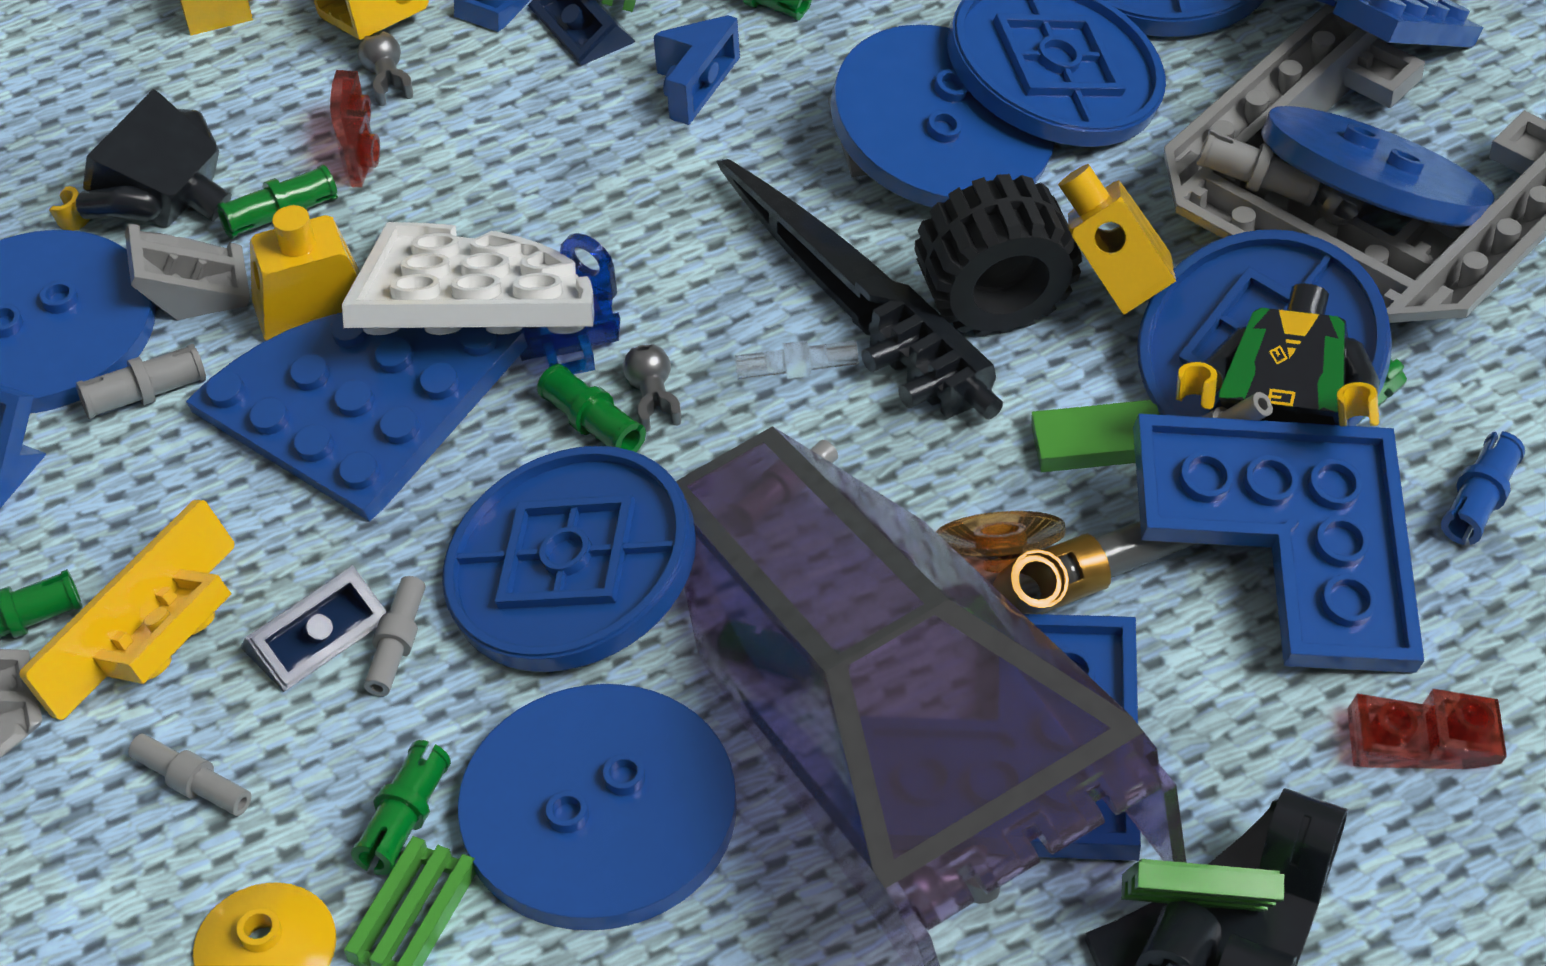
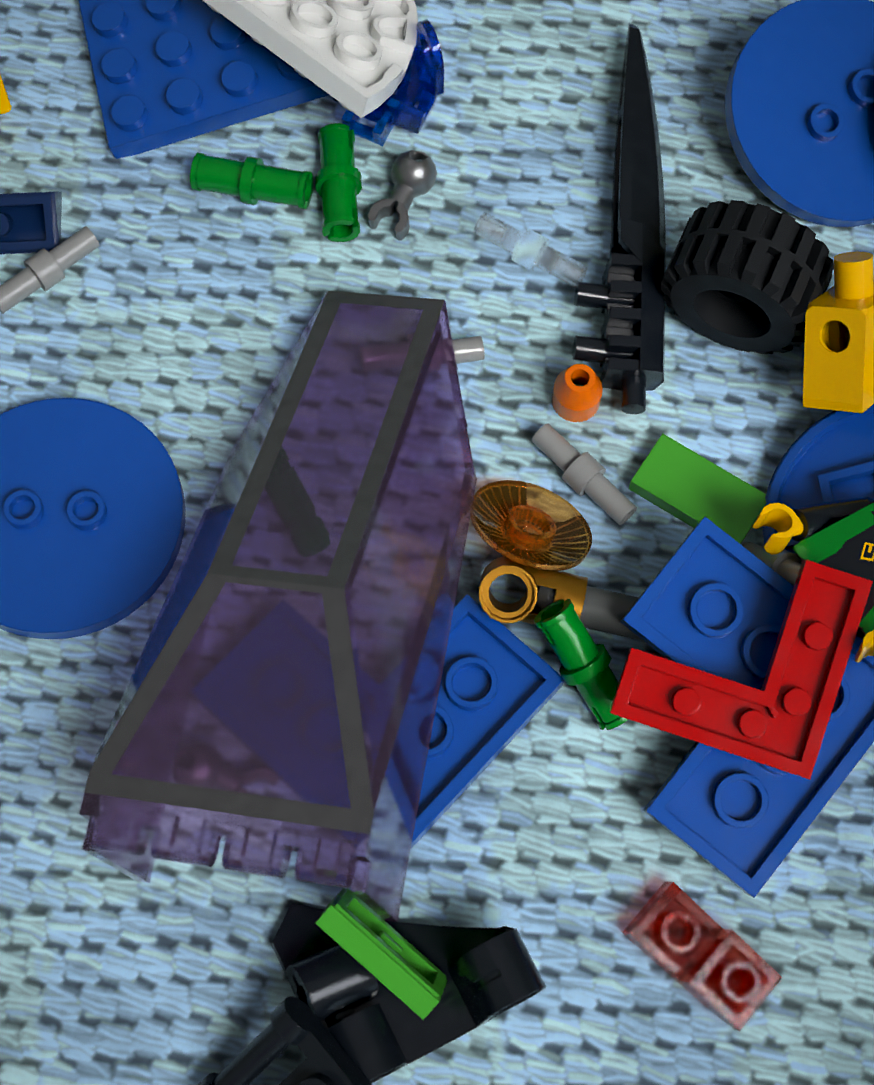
camera: 35 degrees right, 20 degrees up
blue plate [442,446,697,672] -> none
none -> green pin [190,153,313,209]
none -> light grey bar [531,423,637,526]
none -> green pin [534,599,628,730]
none -> orange hose [552,364,603,422]
none -> red plate [609,560,873,780]

